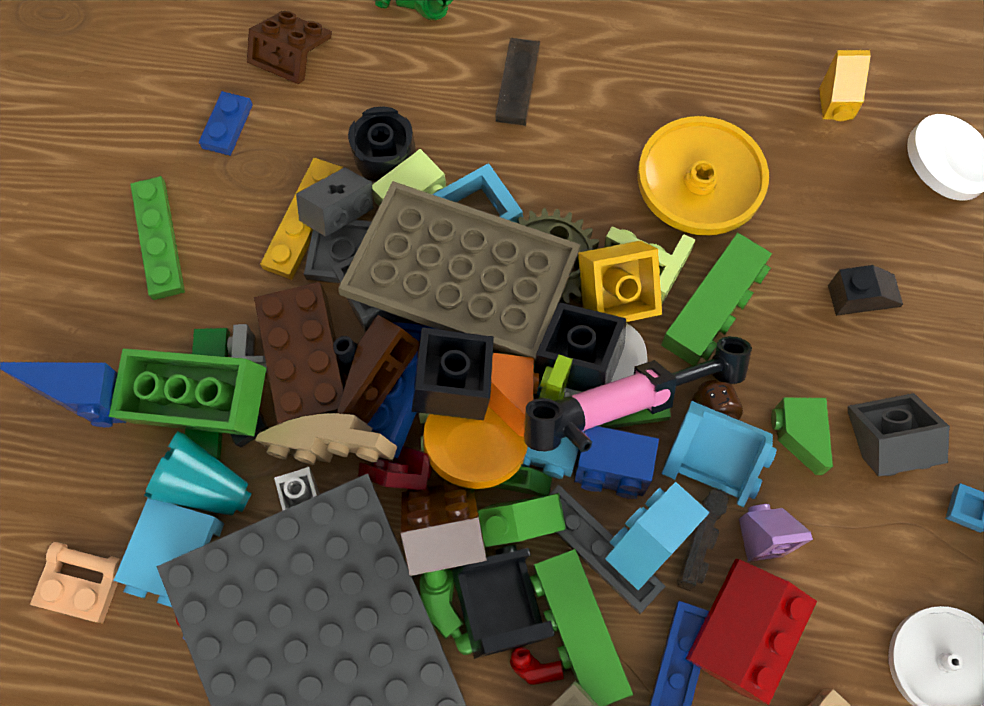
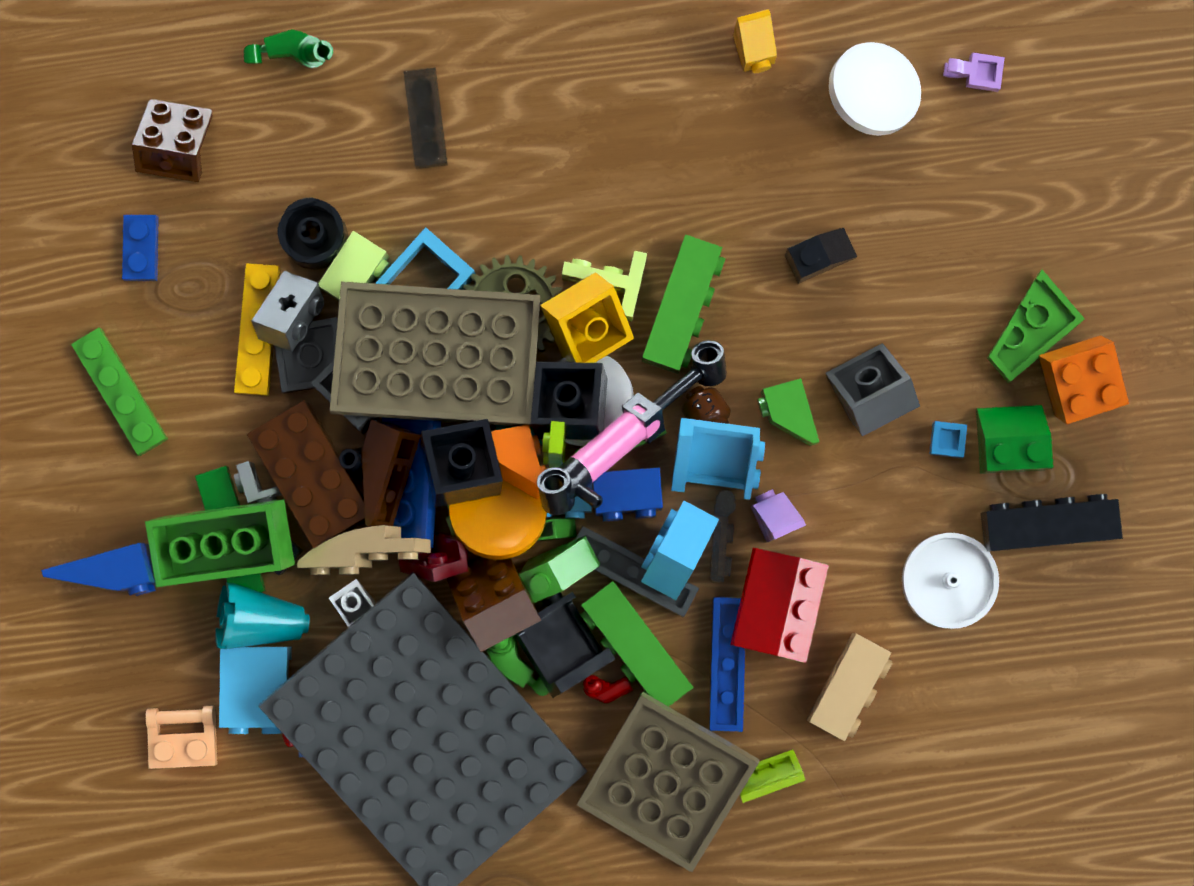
camera: 20 degrees left, 15 degrees up
yellow dish [637,116,769,235] -> none

